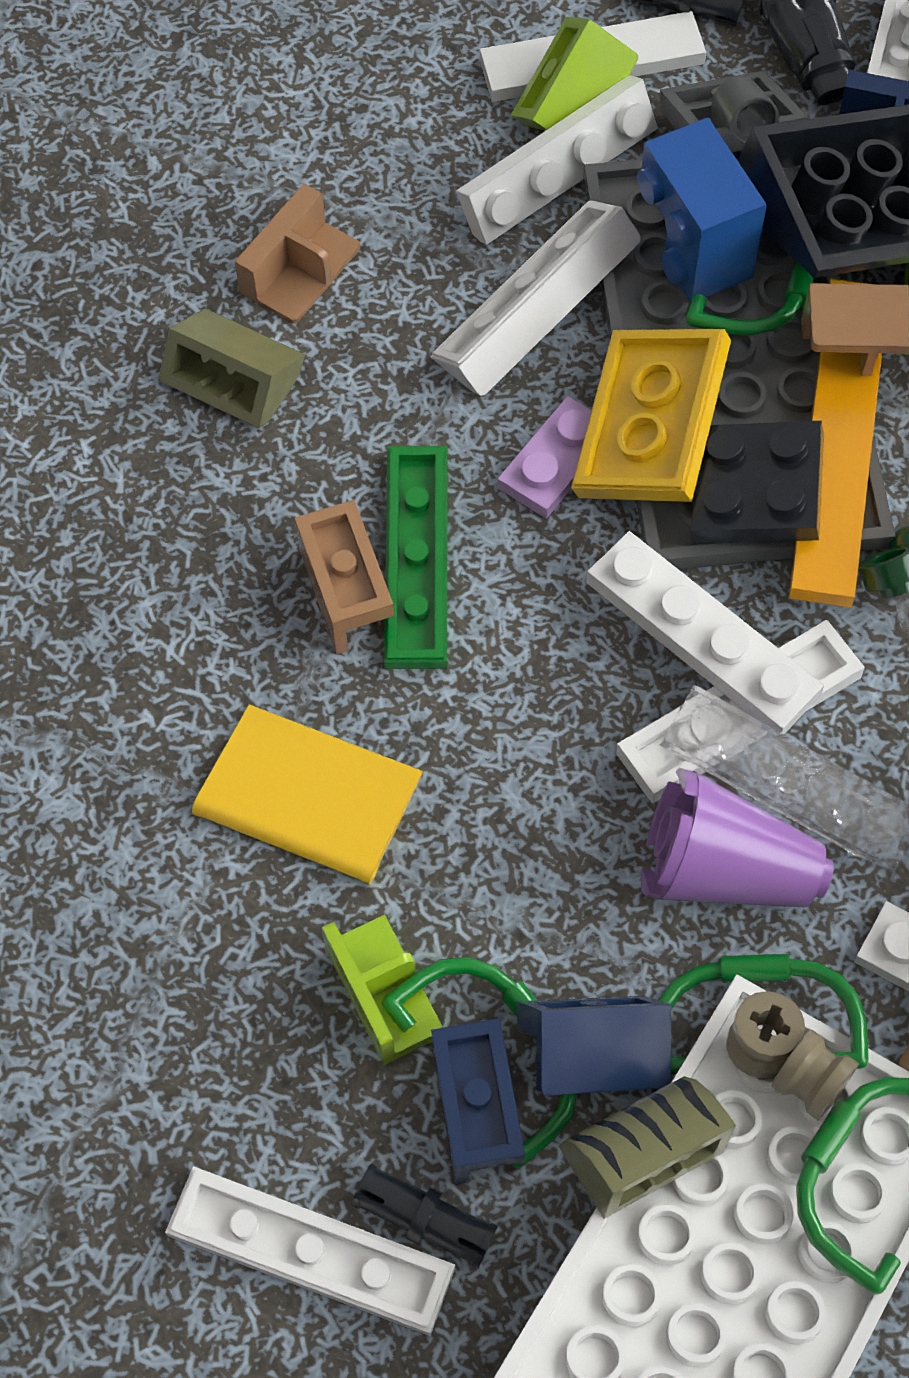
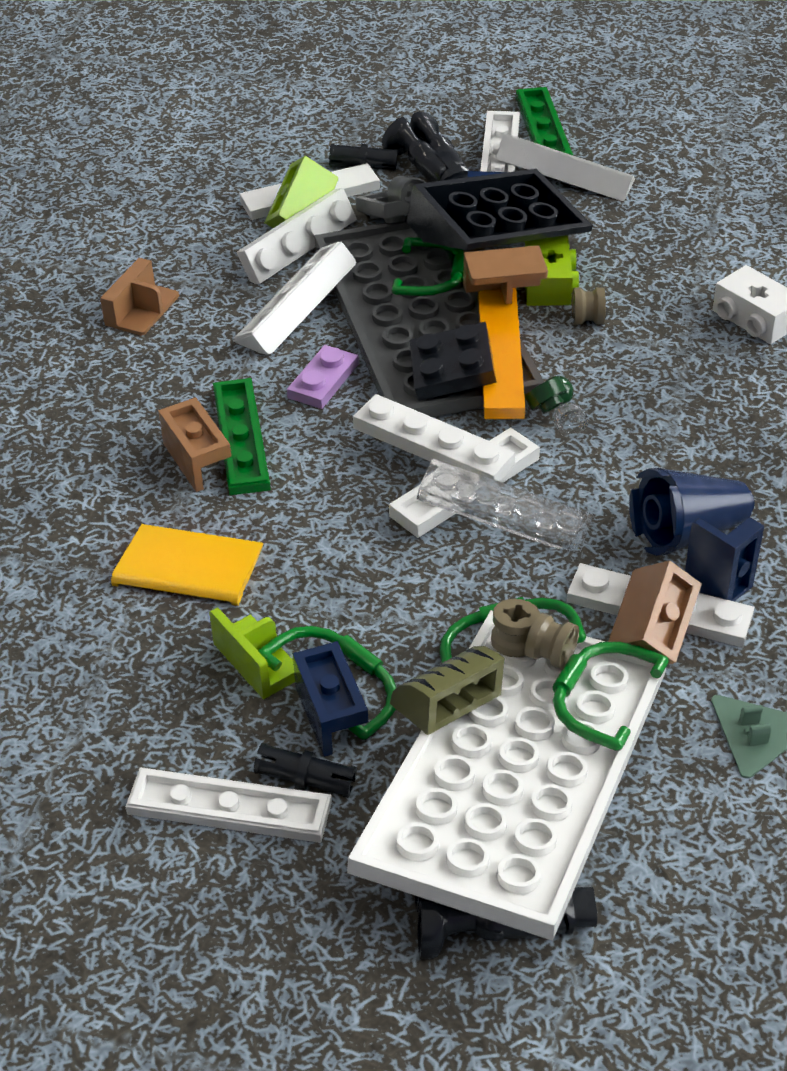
camera: 10 degrees left, 20 degrees down
olive brick [158,308,305,428] -> none
dark blue panel [517,995,671,1095] -> none
yellow tile [571,329,731,502] -> none
blue slope [637,117,767,302] -> none
medium lavender cone [640,767,834,907] -> none

